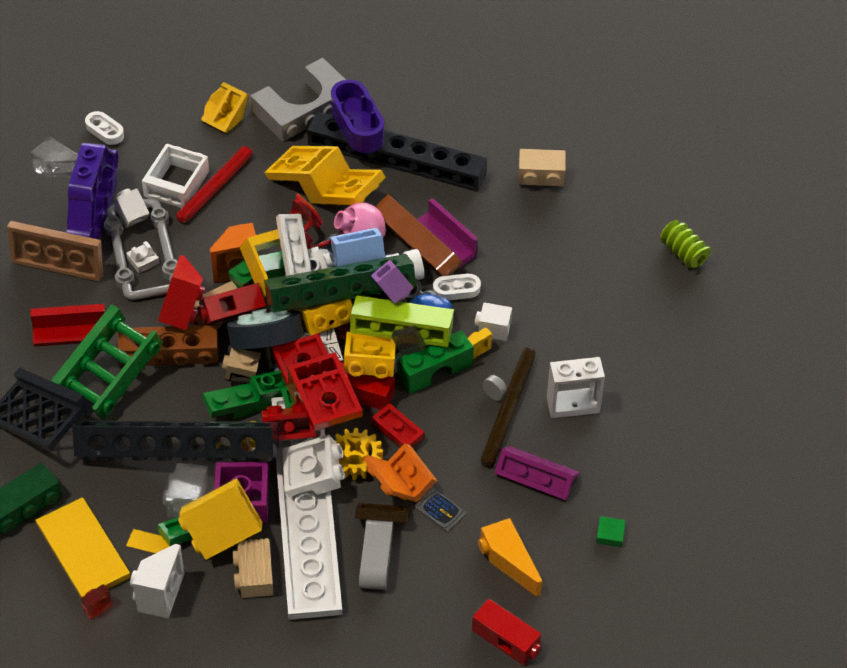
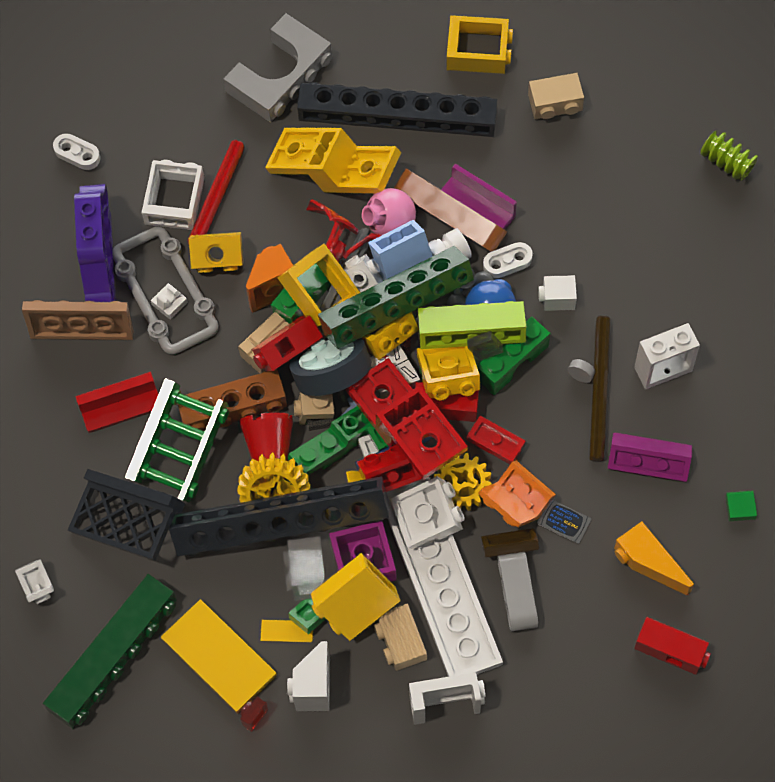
camera: 10 degrees left, 15 degrees up
clear slope [31,137,78,178] -> none
white brick [113,189,149,228] -> none
red slope [158,255,205,330] -> none
yellow slope [201,82,249,134] -> none
white tile [276,214,311,276] -> none
dark purple plant [331,79,384,153] -> none
medium lavender brick [371,260,413,304] -> none
yellow plate [468,327,492,359] -> none
none -> yellow brick [189,232,243,273]
none -> yellow gear [237,452,310,520]
none -> red cone [240,413,293,487]
none -> white panel [409,672,485,725]
none -> yellow window [447,15,513,74]

